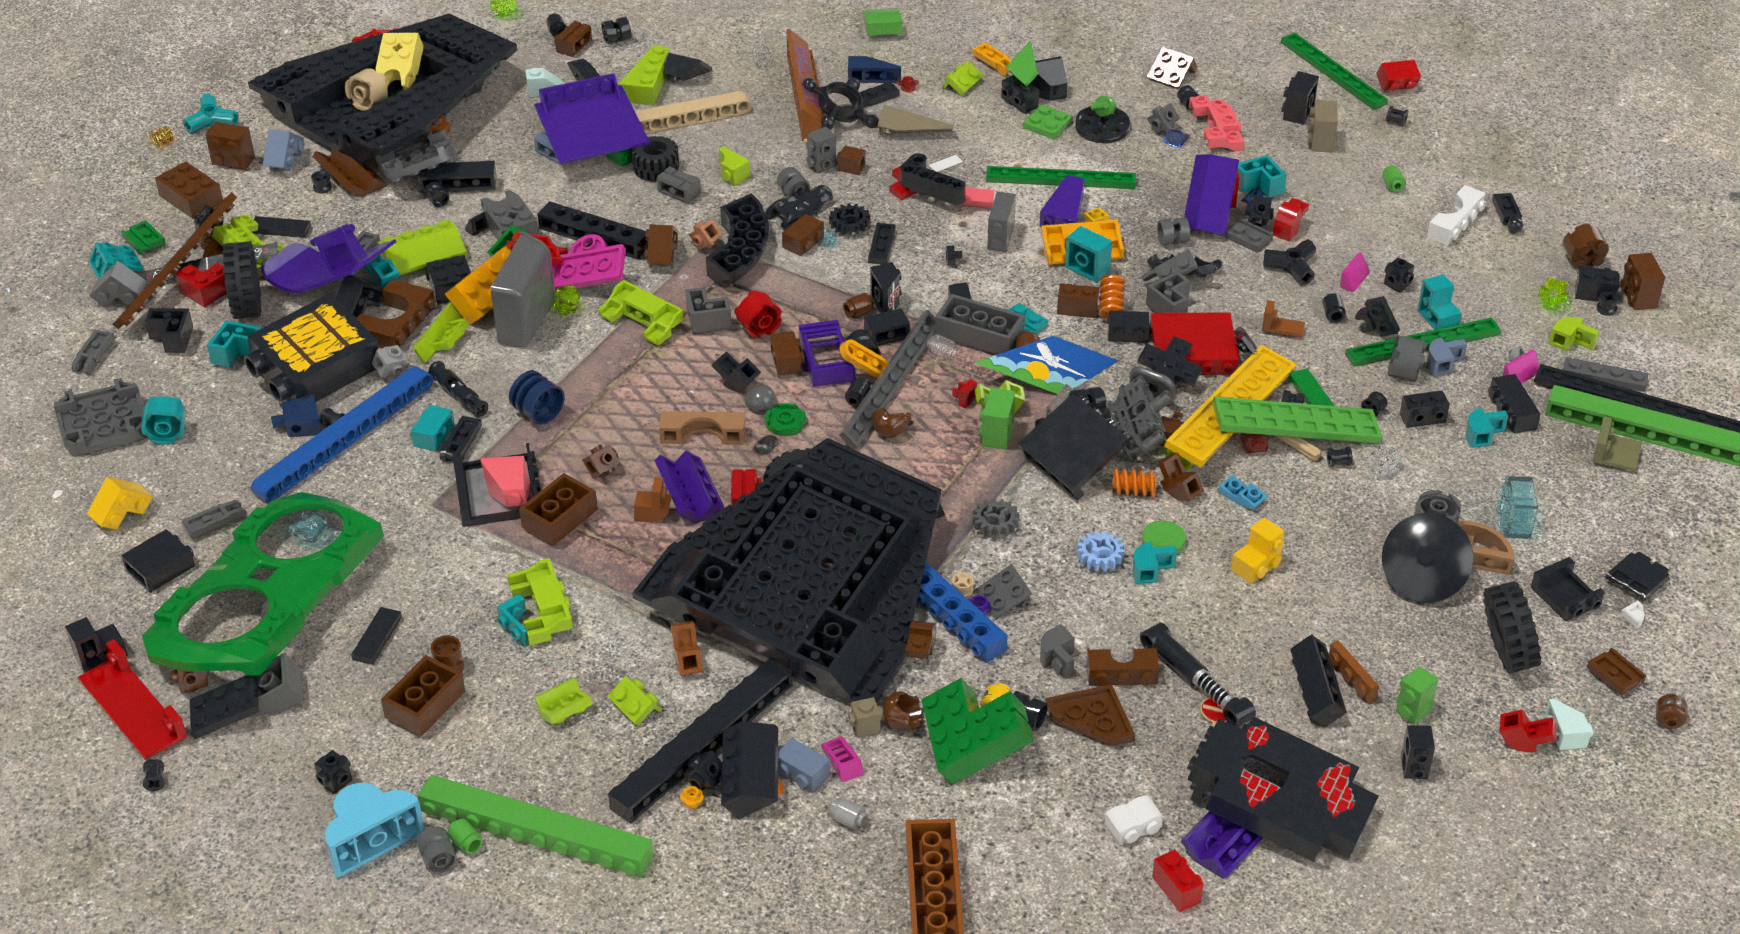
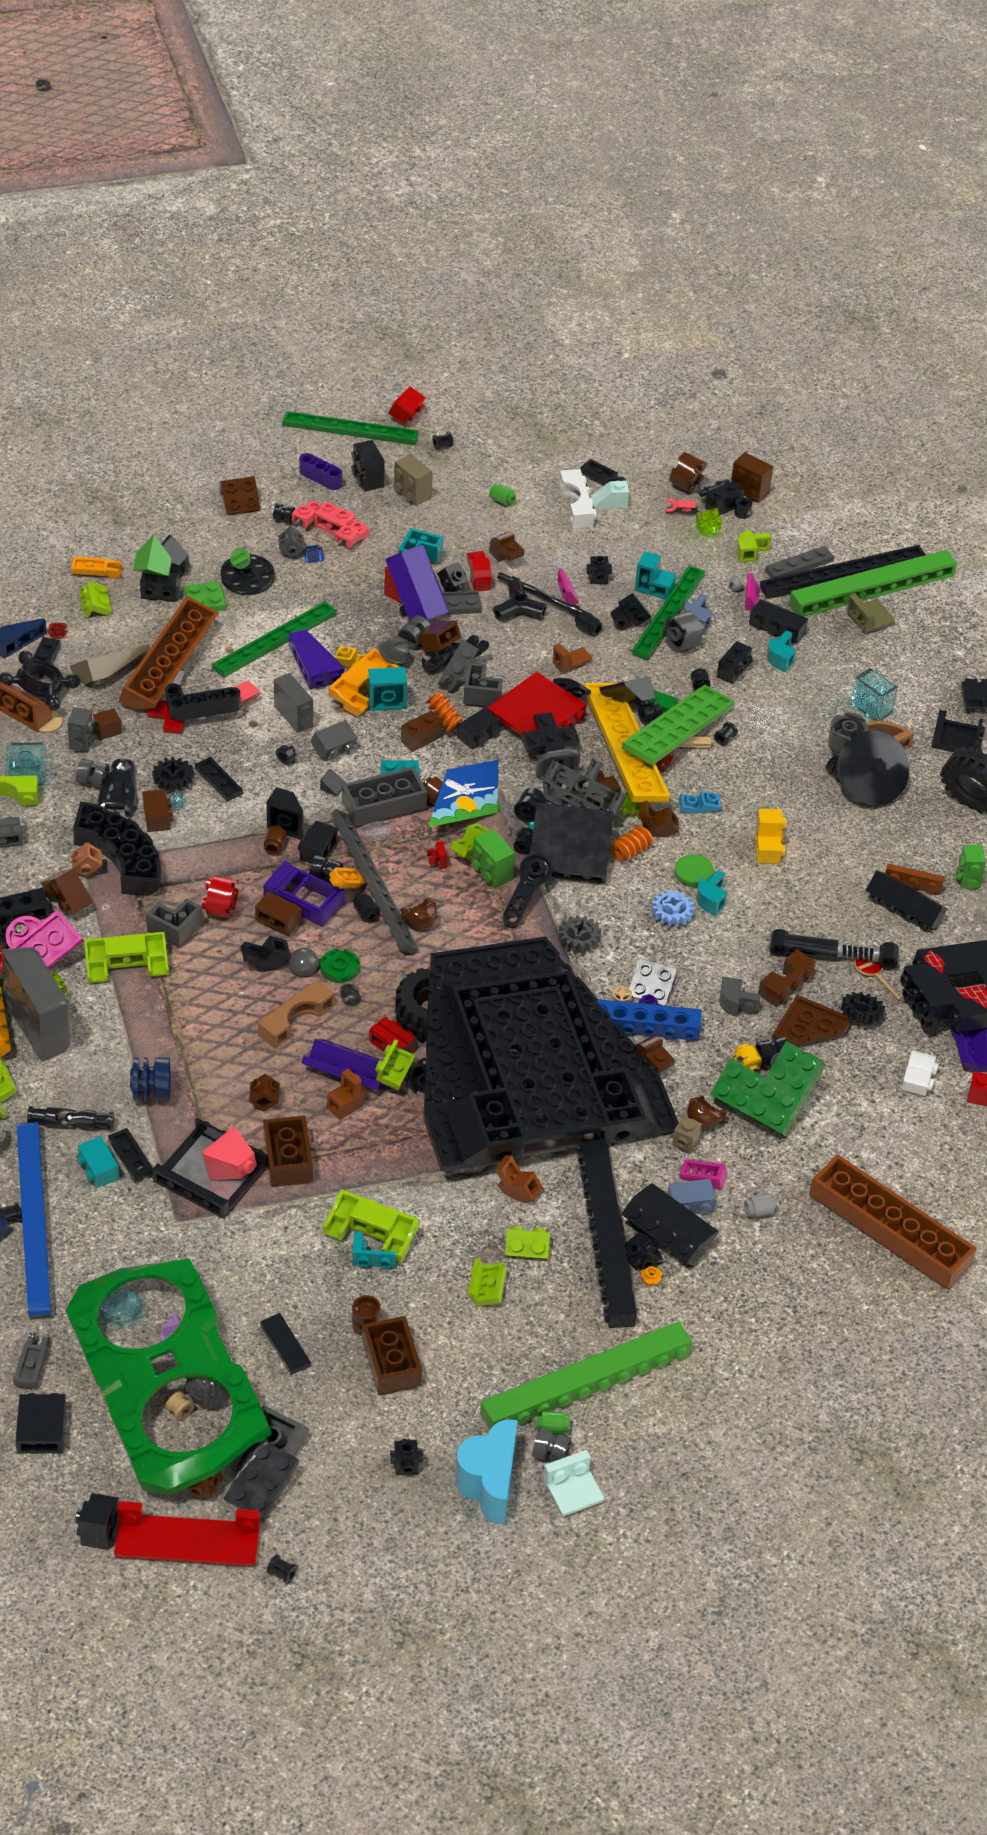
camera: 50 degrees left, 5 degrees up
none -> clear light blue brick [5,742,47,786]
none -> dark orange slope [118,596,219,710]
none -> tan wheel [165,1391,194,1420]
none -> dark purple beam [299,453,342,490]
none -> dark grey brick [310,720,357,760]
none -> lime bracket [375,1040,416,1090]
none -> dark grey piece [378,636,412,664]
none -> reddish brown brick [419,620,461,651]
none -> reddish brown brick [489,531,525,562]
none -> black bar [497,572,593,616]
none -> black beam [503,854,553,928]
none -> light aqua bracket [543,1450,604,1516]
none -> light aqua slope [591,481,629,510]
none -> black slope [599,676,655,706]
none -> coral plate [665,499,696,512]
none -> black gear [840,992,885,1025]

